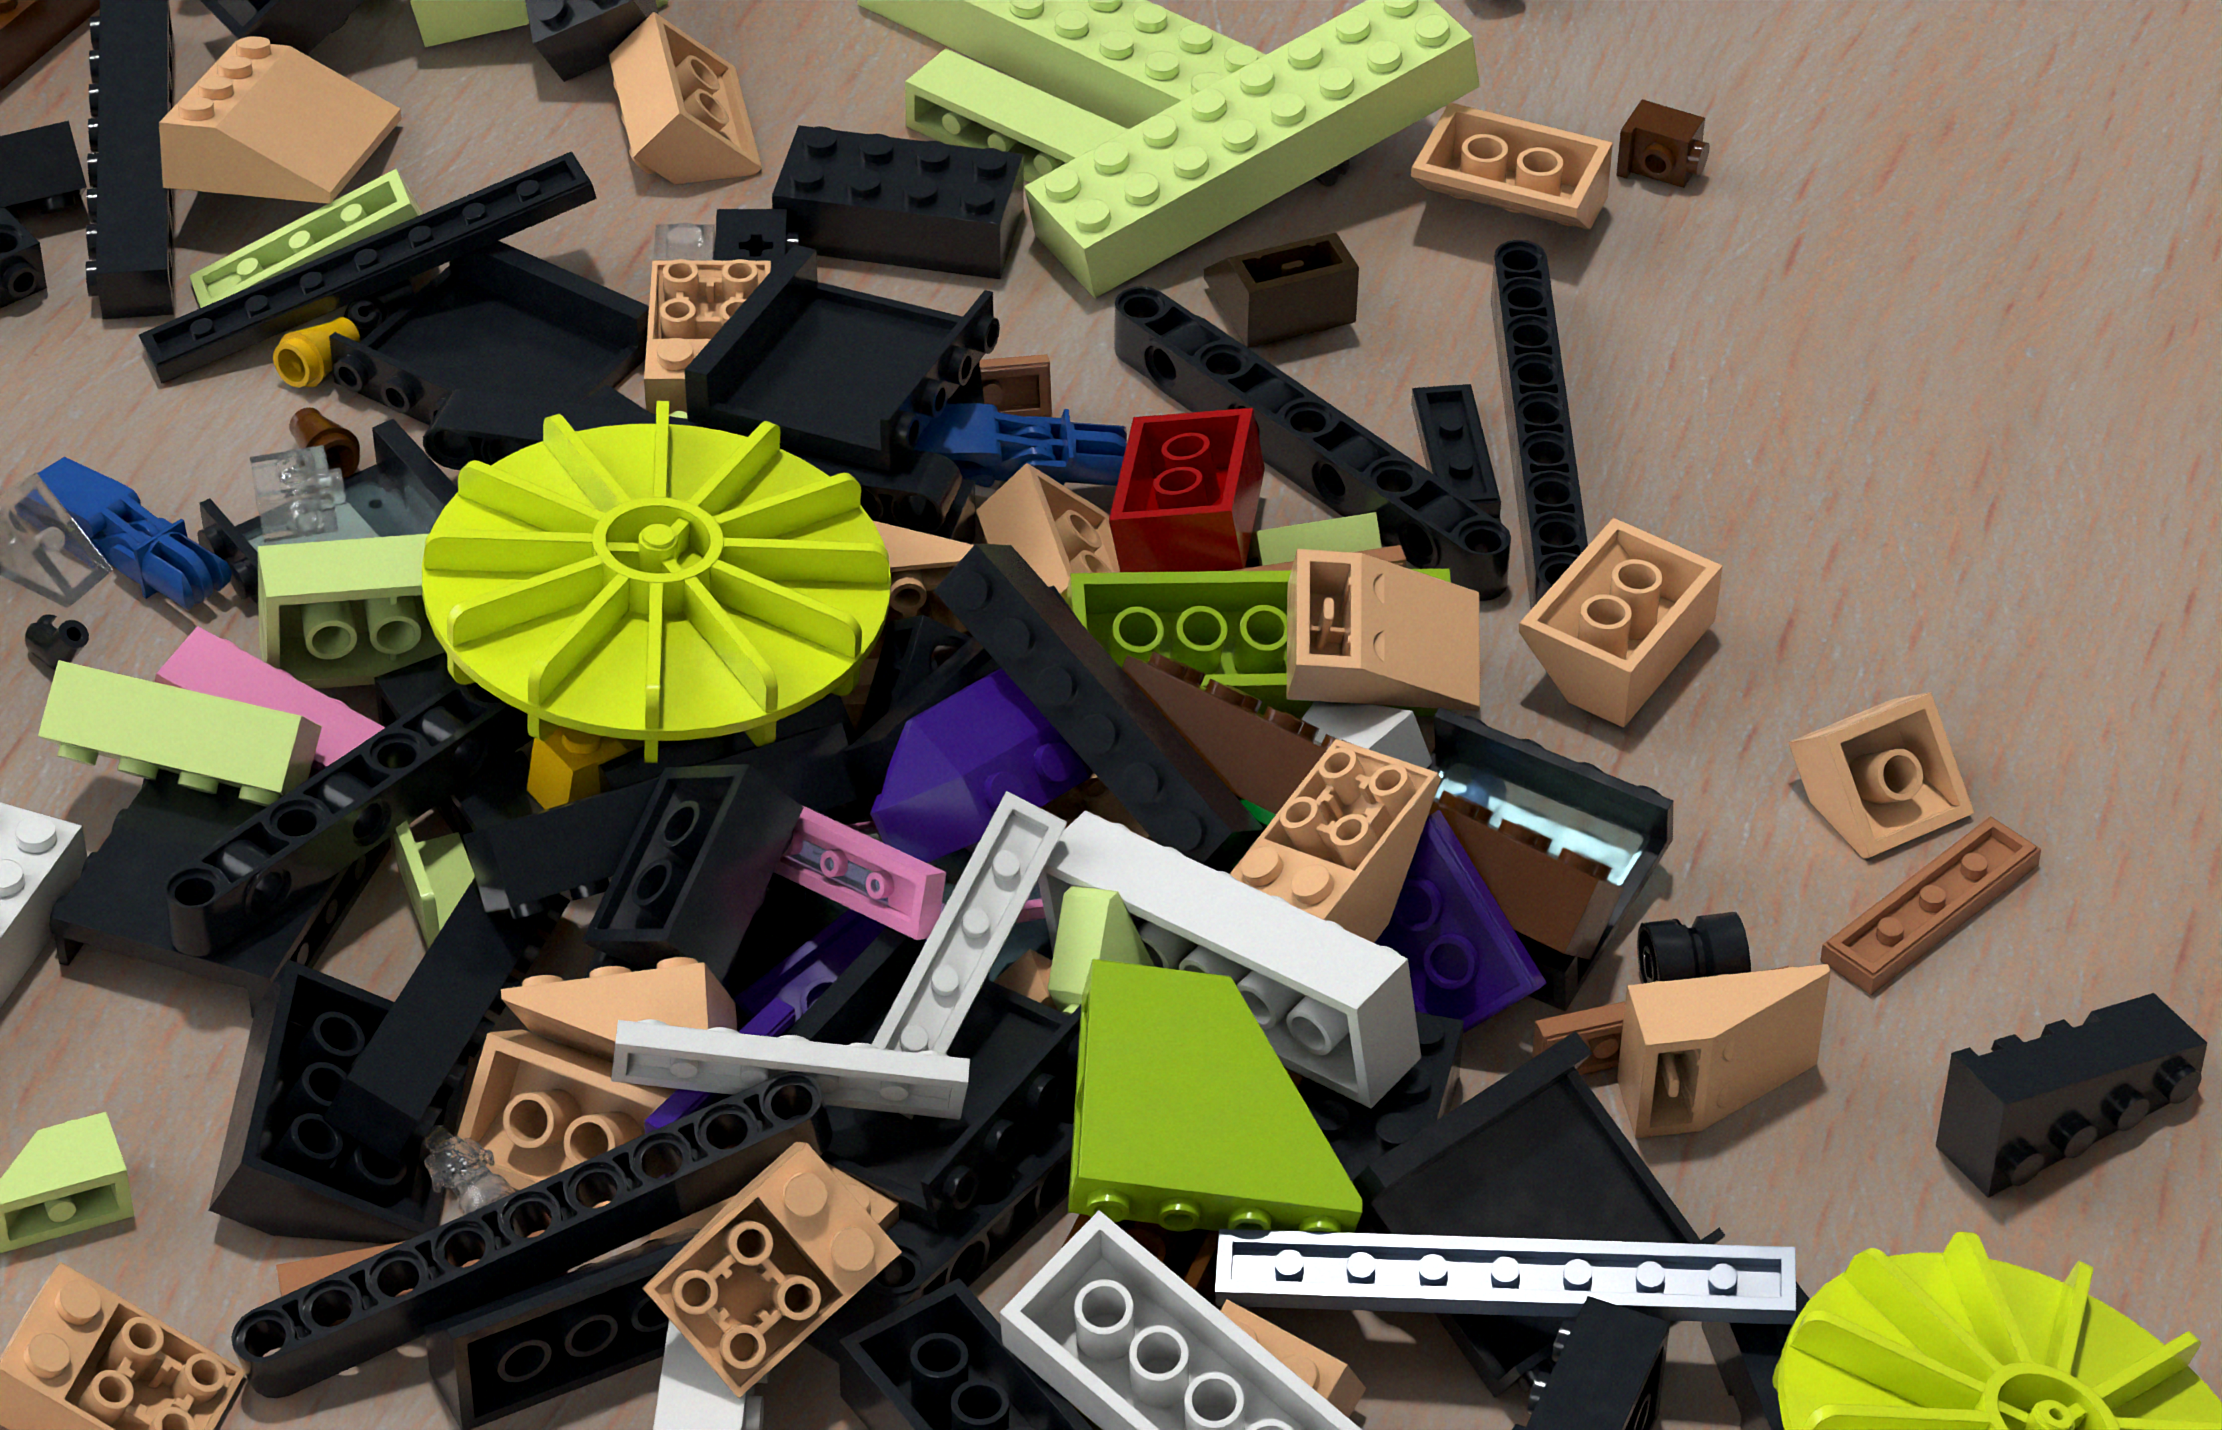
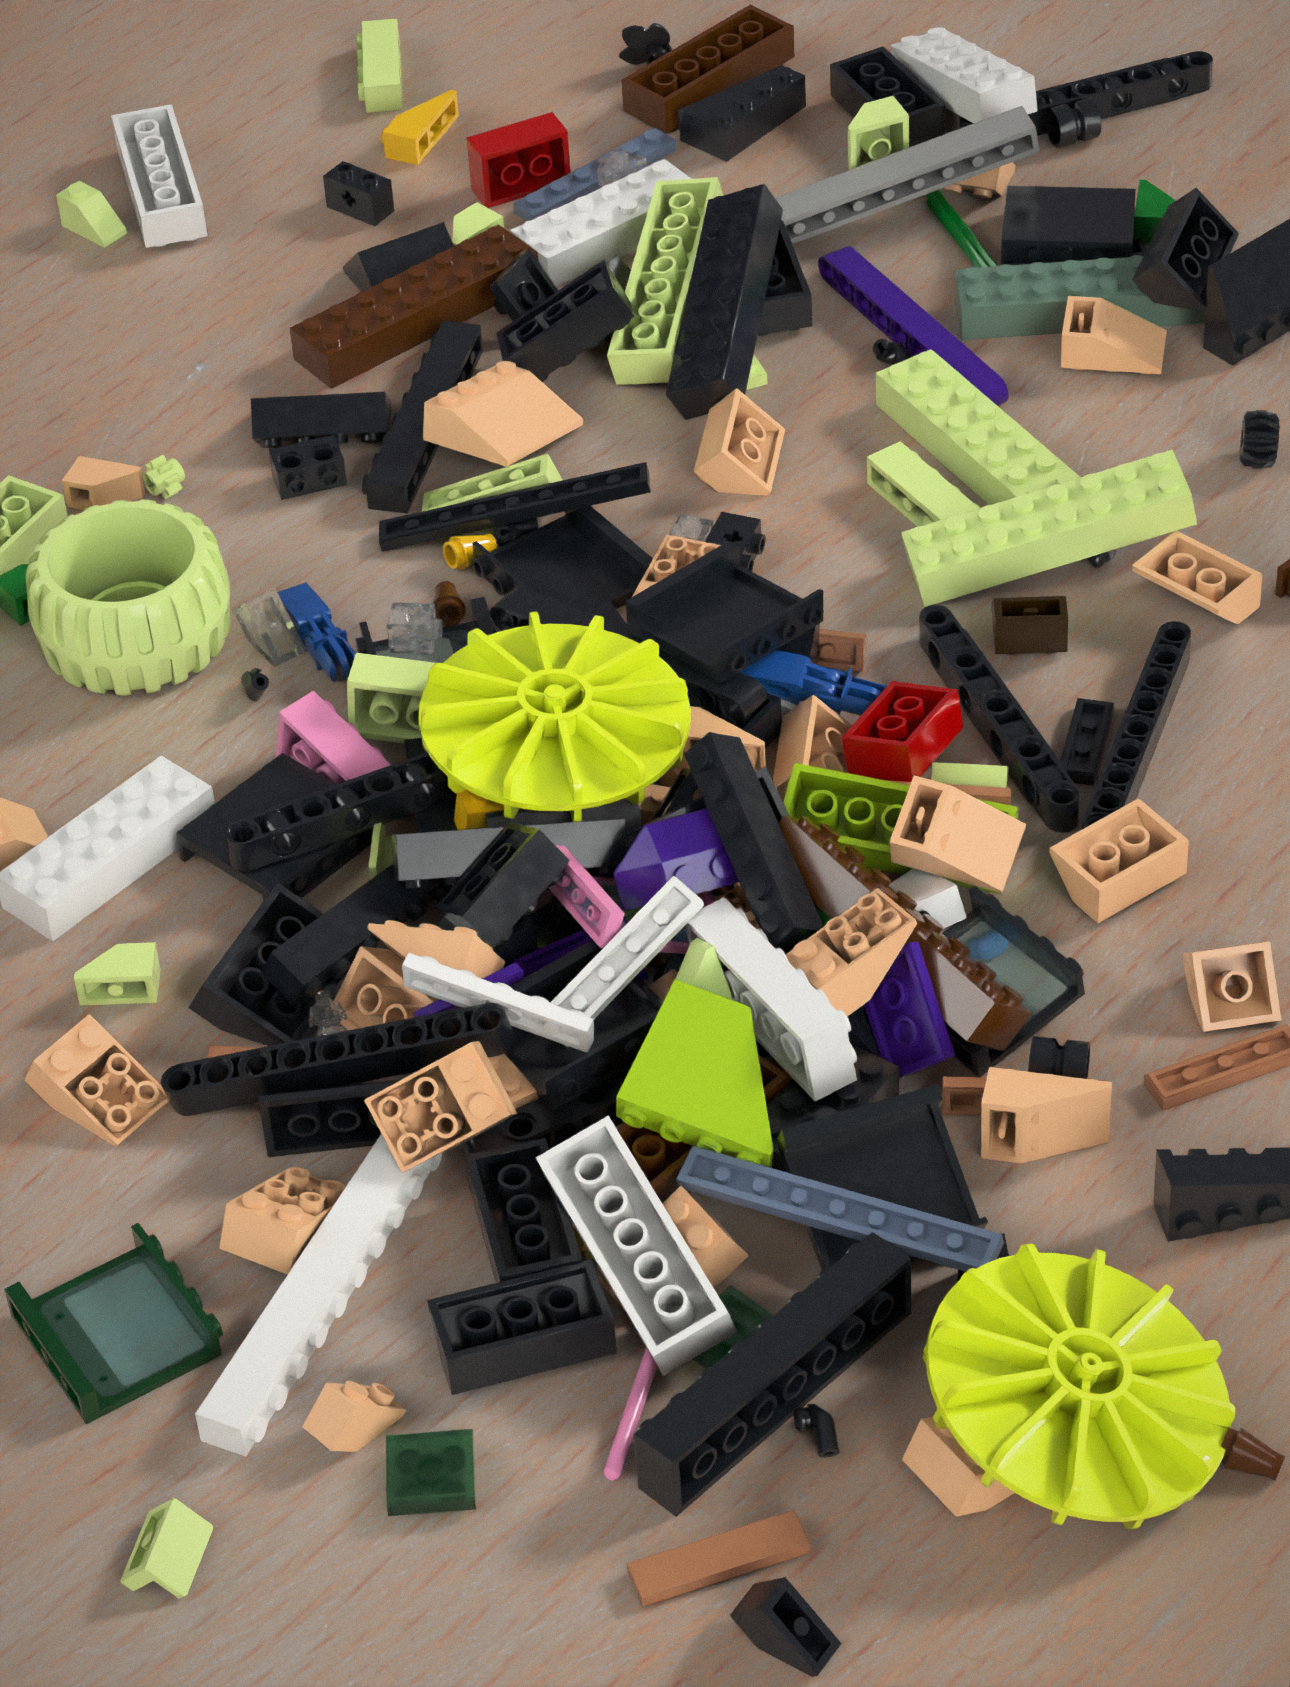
camera: 25 degrees right, 0 degrees up
yellowish green brick [38,660,322,807] -> none
black brick [772,125,1024,279] -> none

